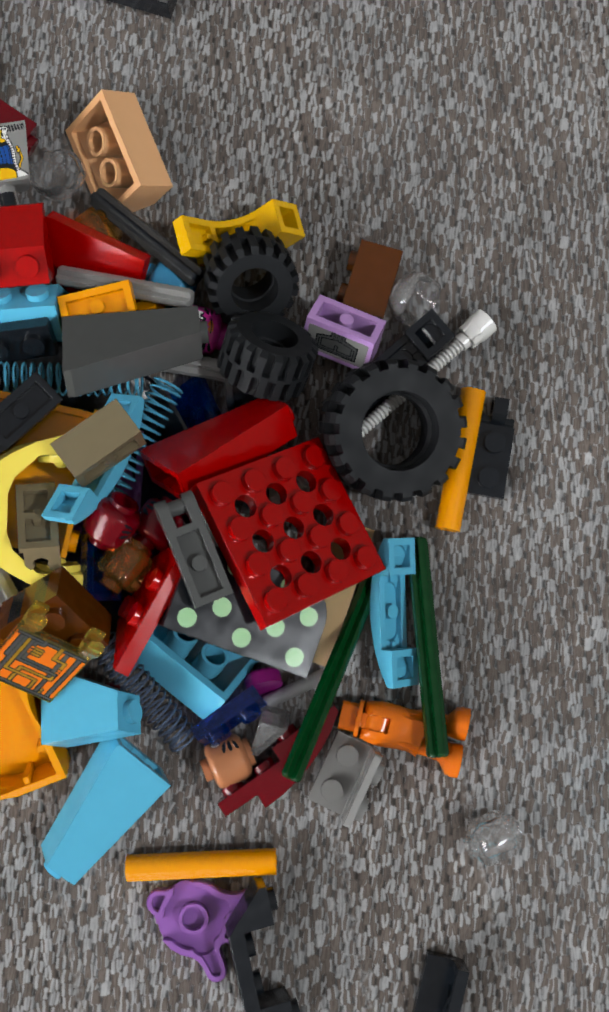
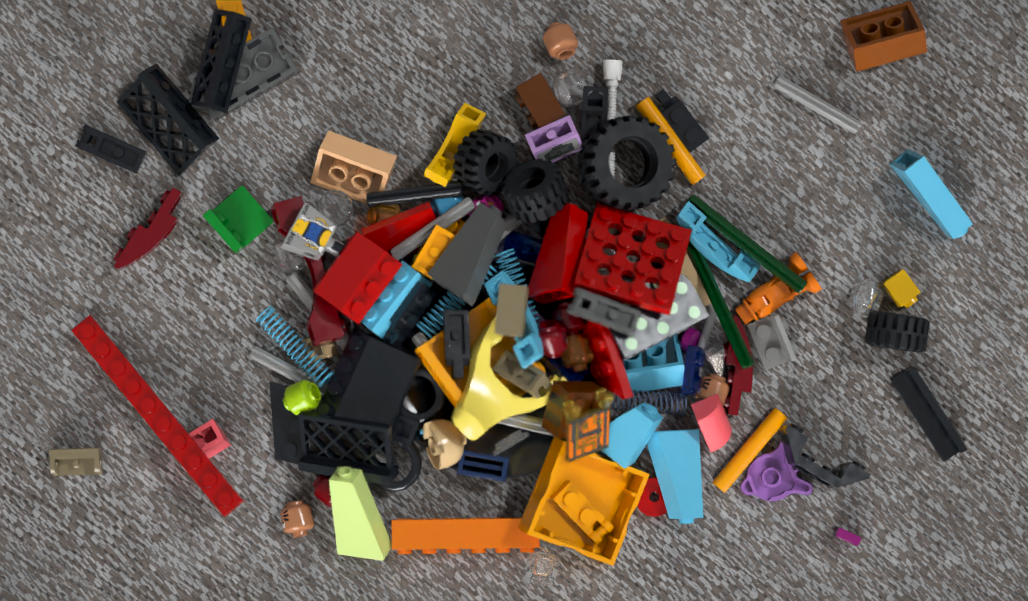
camera: 55 degrees left, 5 degrees up
none -> nougat head [543,22,578,60]
none -> red piece [637,477,667,517]
none -> coral brick [691,393,732,453]
none -> black tyre [864,311,930,353]
none -> yellow brick [881,269,921,308]

